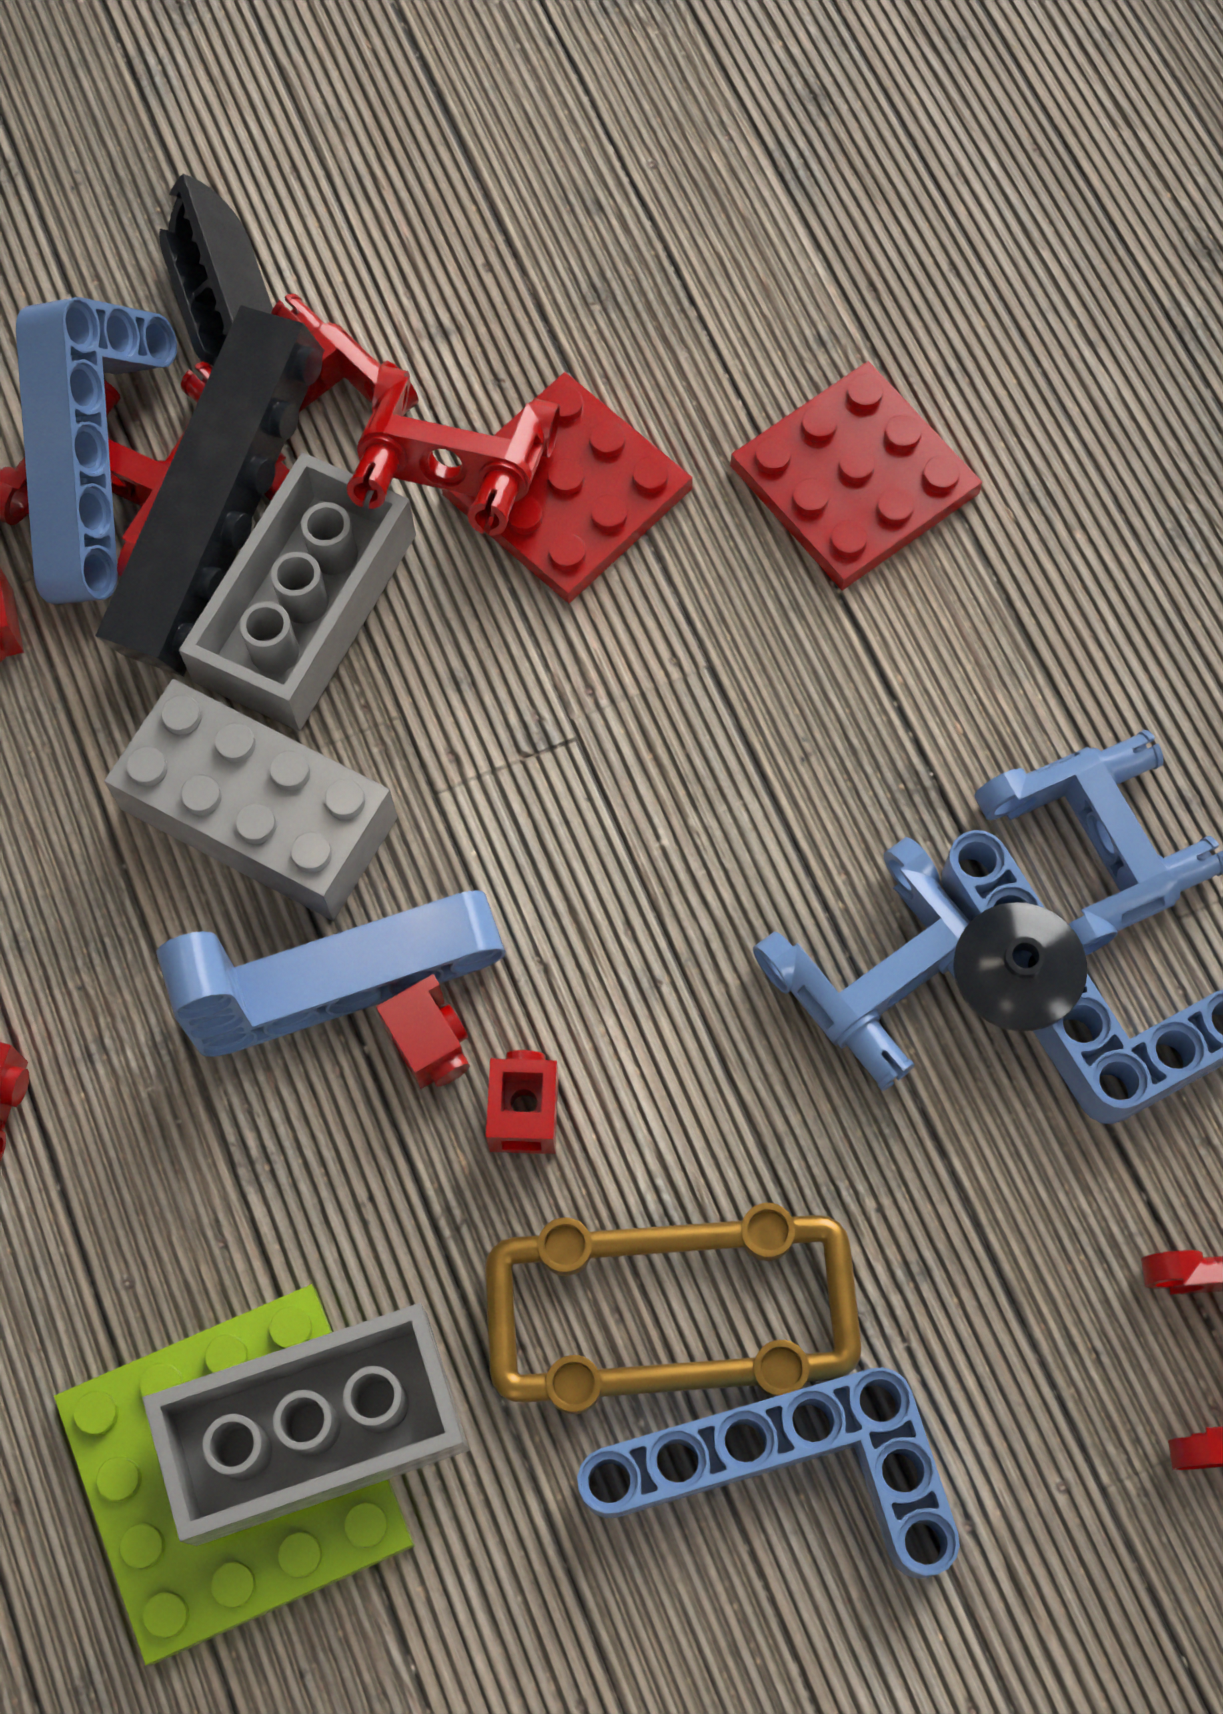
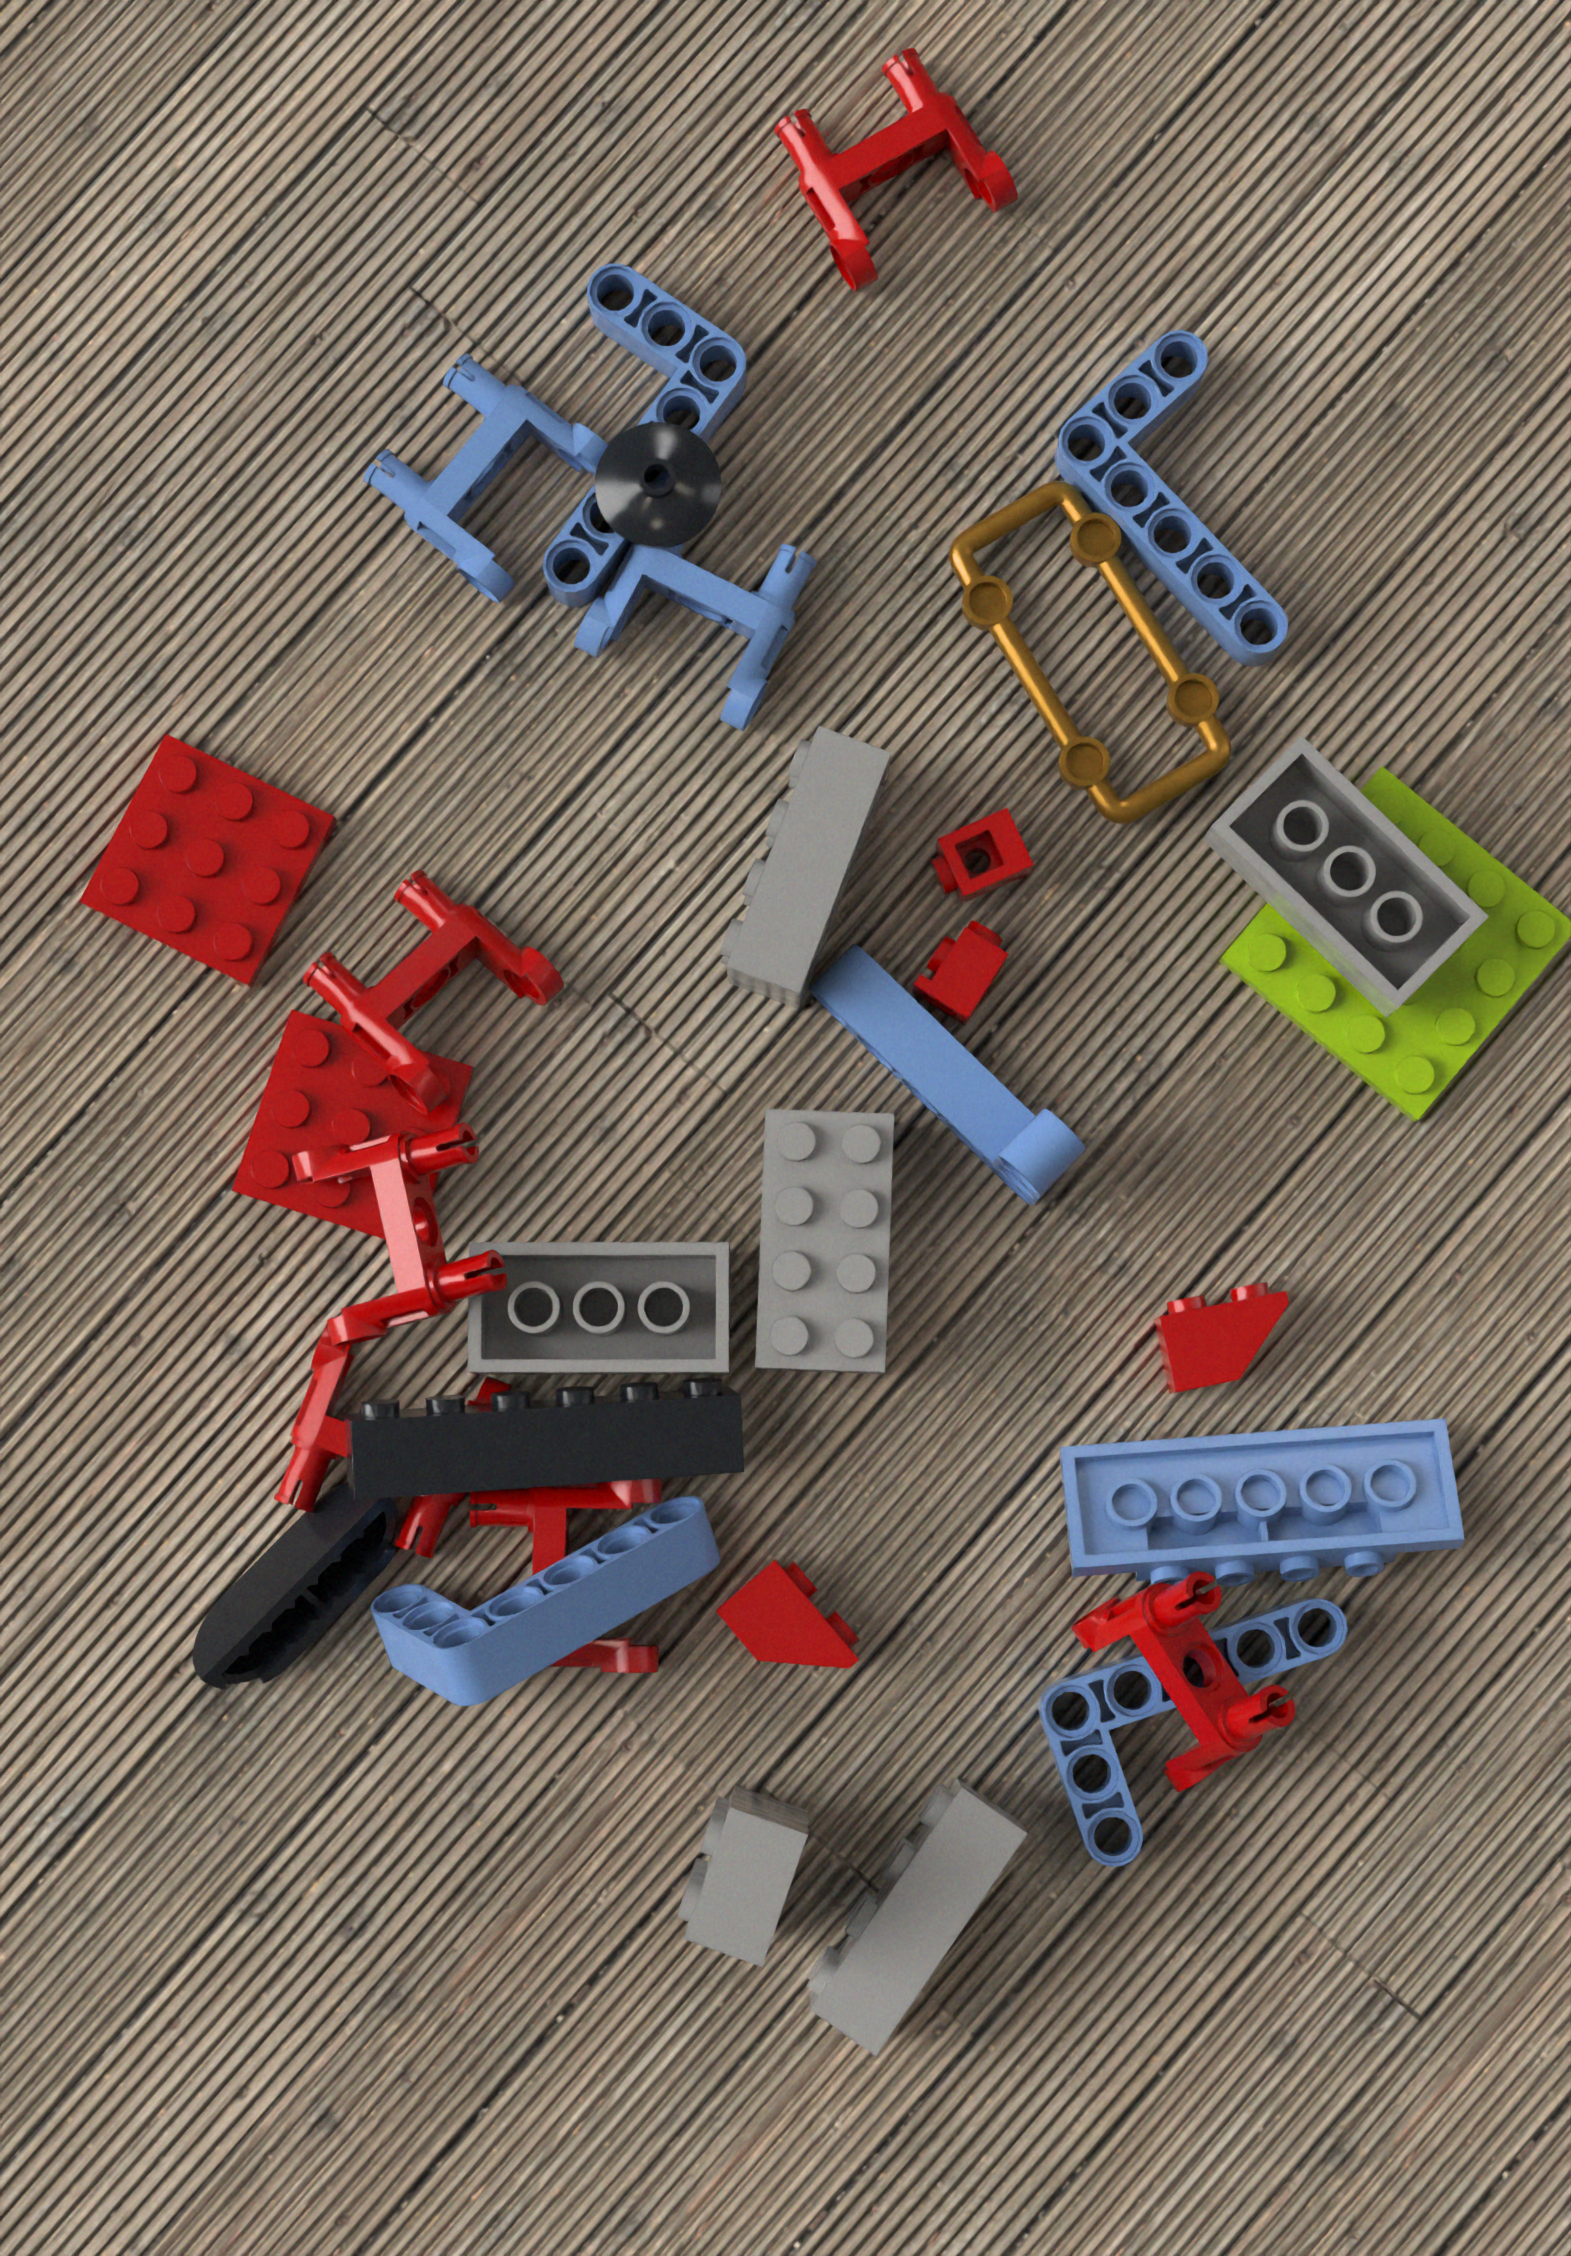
camera: 115 degrees left, 15 degrees up
none -> red connector [303,870,564,1115]
none -> light grey brick [720,725,891,1010]

